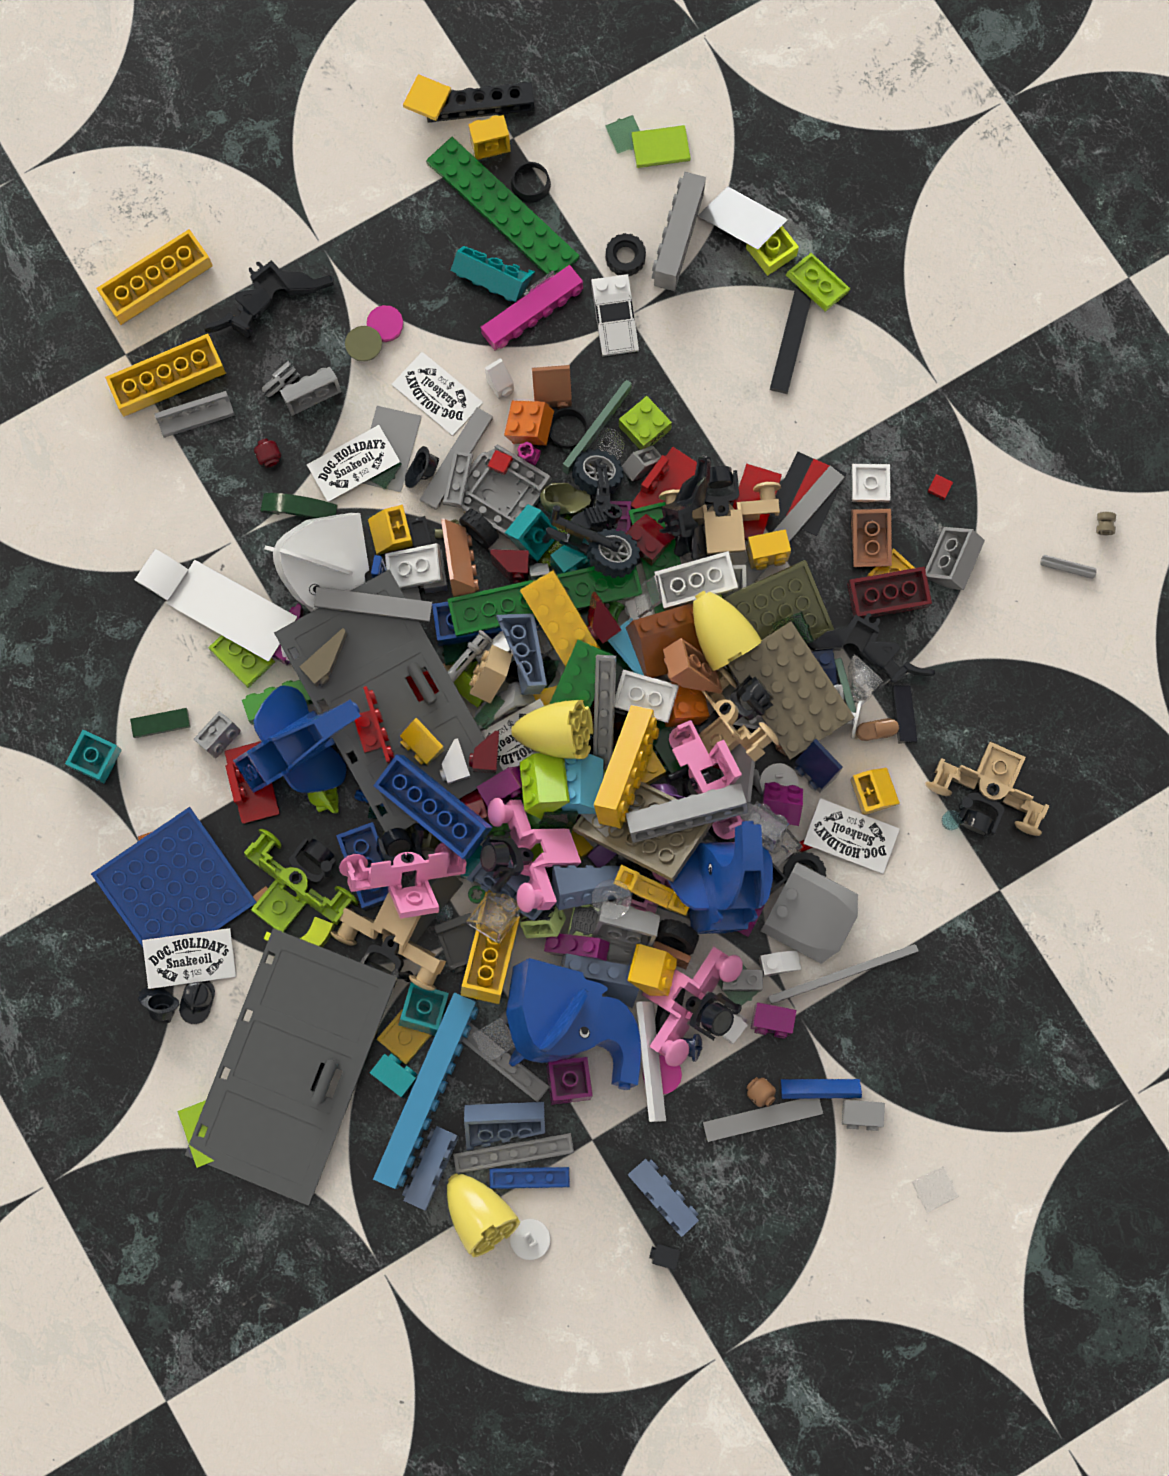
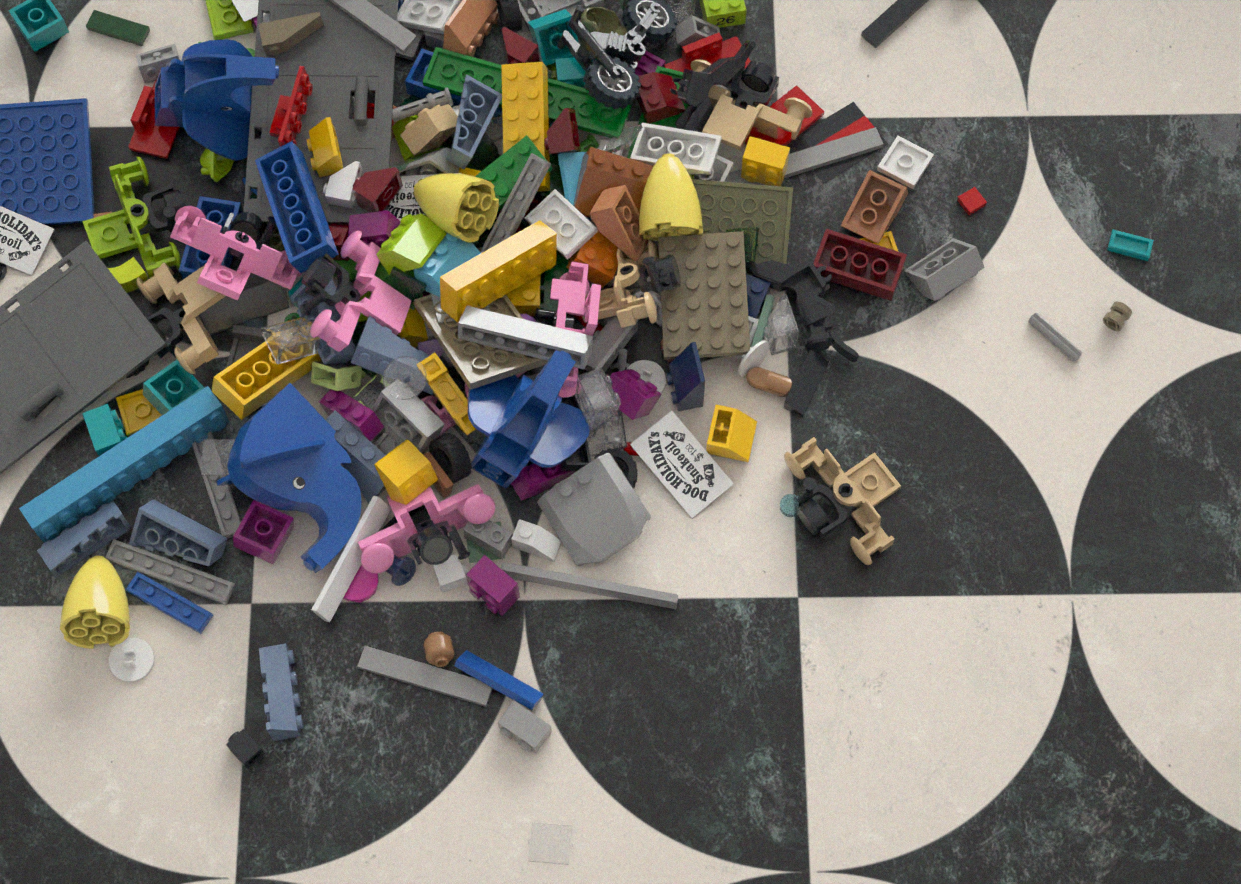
camera: 30 degrees right, 10 degrees down
none -> teal tile [1107,229,1154,261]

